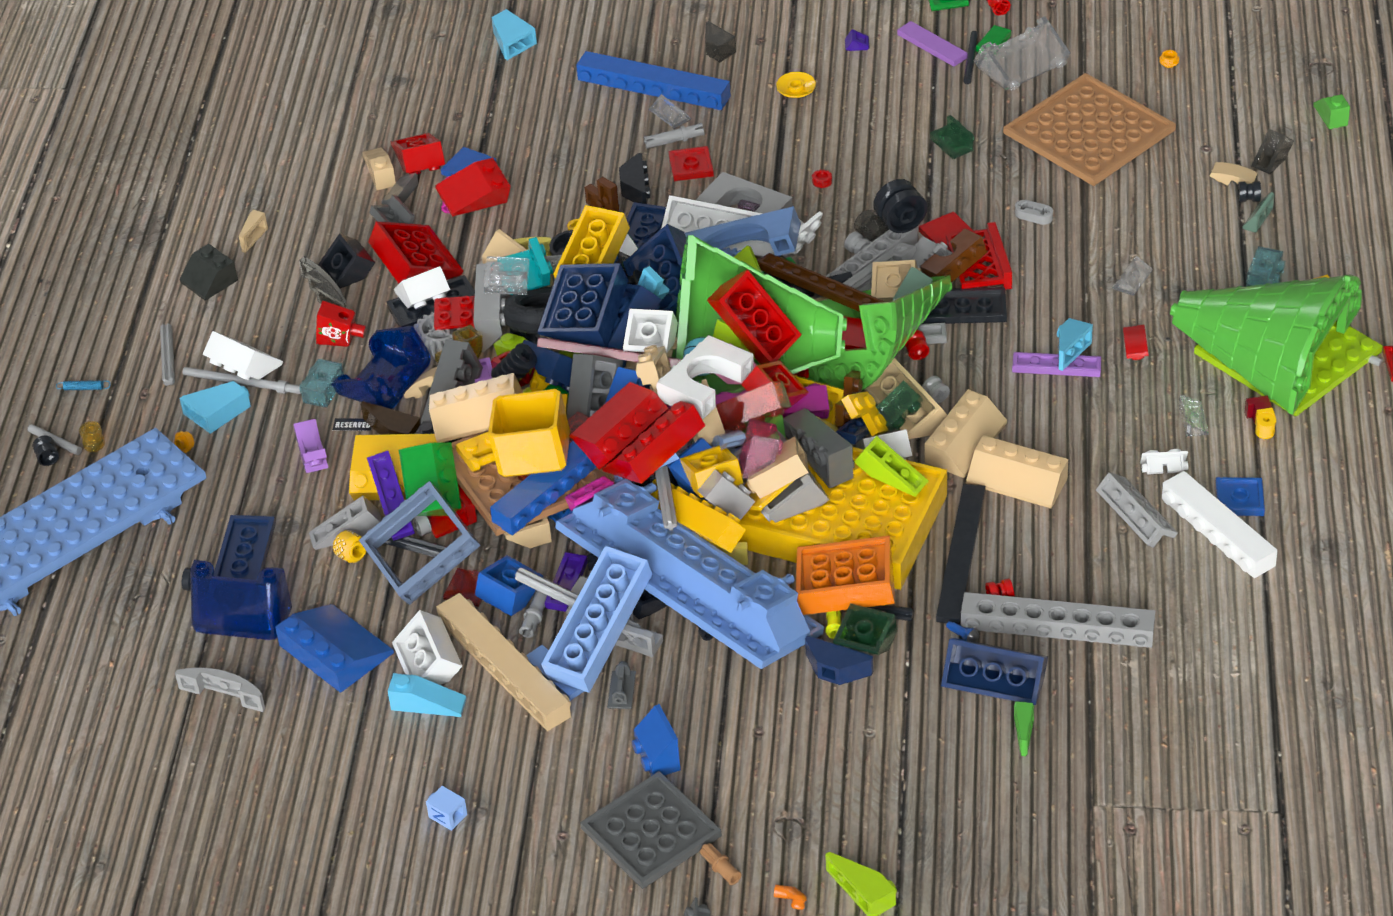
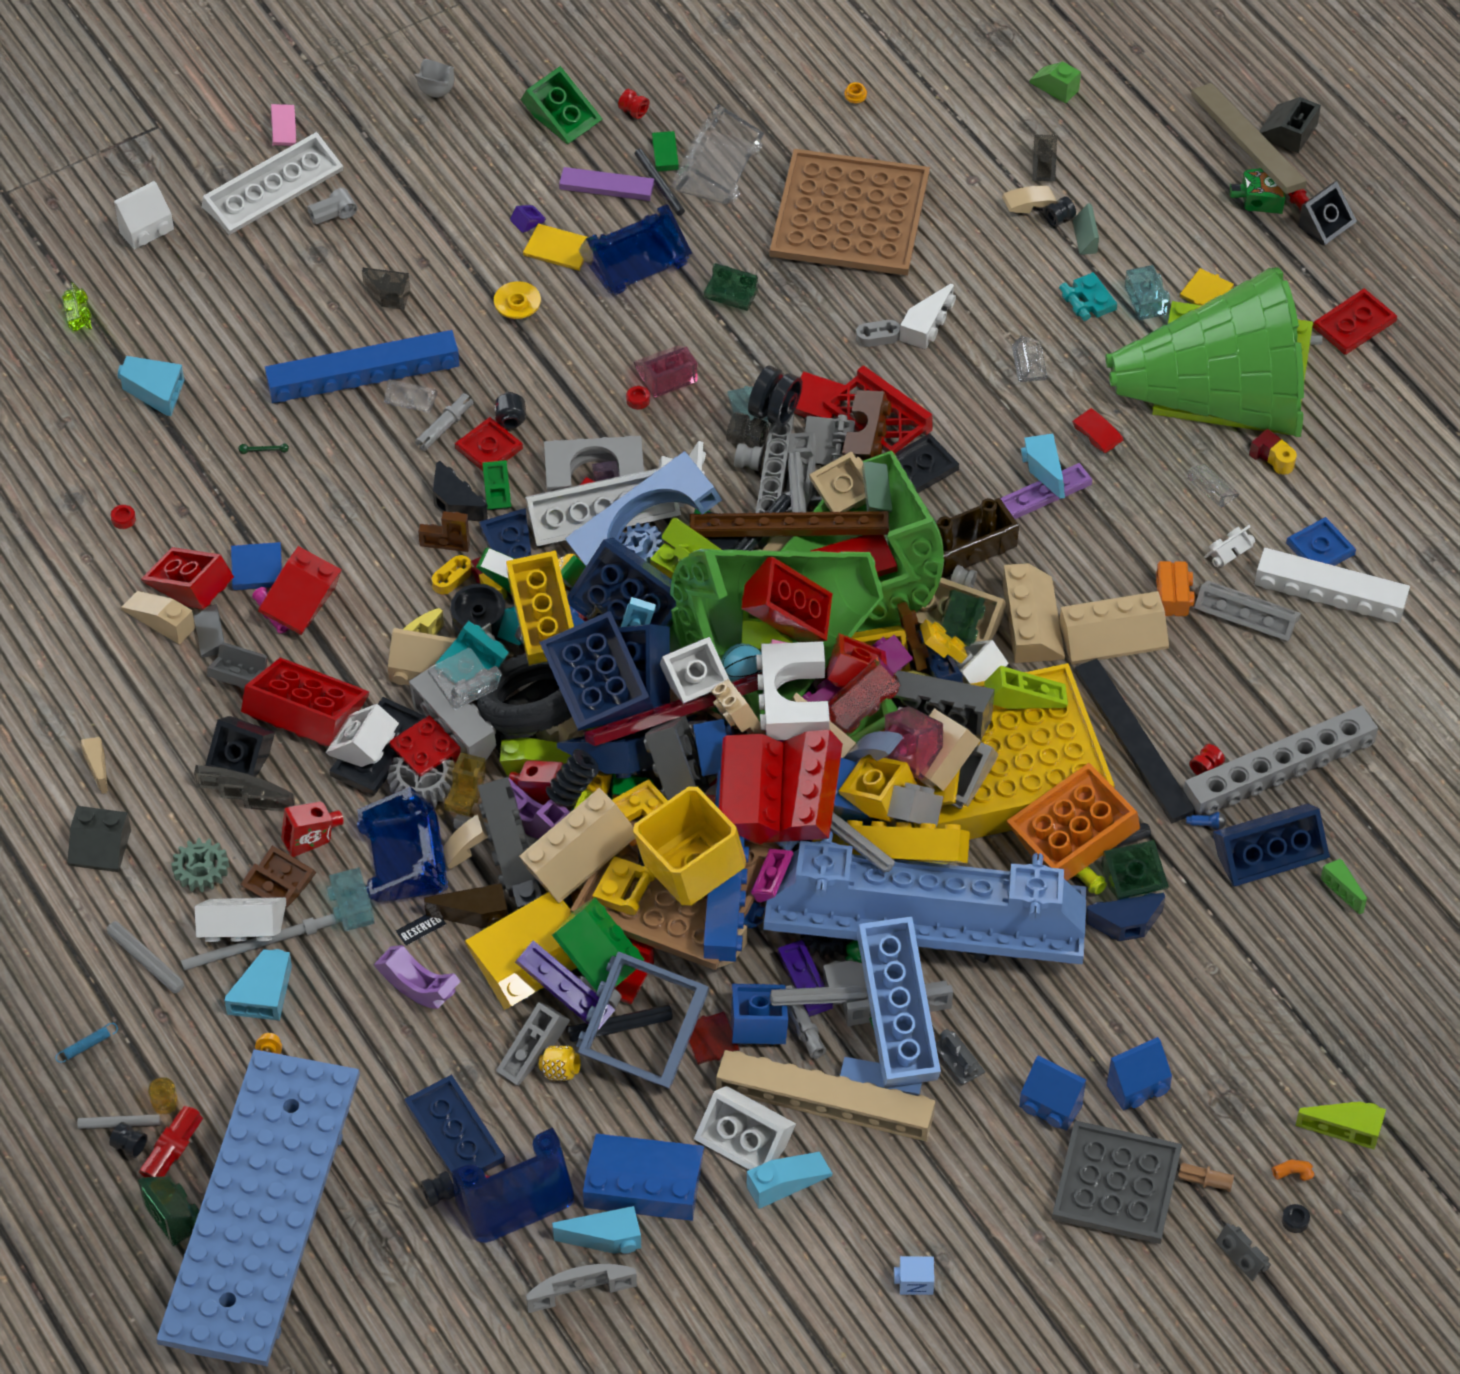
camera: 40 degrees left, 10 degrees up
none -> red tile [110,505,136,529]
none -> clear green slope [138,1176,199,1246]
none -> red piece [139,1106,204,1185]
none -> sand green gear [171,838,229,892]
none -> dark green hinge [238,443,289,454]
none -> reddish brown slope [240,845,316,909]
none -> green slope [482,460,511,510]
none -> black head [494,392,526,429]
none -> yellow piece [523,223,595,271]
none -> medium azure slope [552,1206,641,1254]
none -> clear blue windscreen [579,204,693,295]
none -> clear pink slope [634,346,697,398]
none -> white slope [900,284,956,350]
none -> dark brown piece [936,498,1019,578]
none -> teal plate [1059,272,1118,321]
none -> blue slope [1107,1037,1172,1111]
none -> orange brick [1156,561,1194,616]

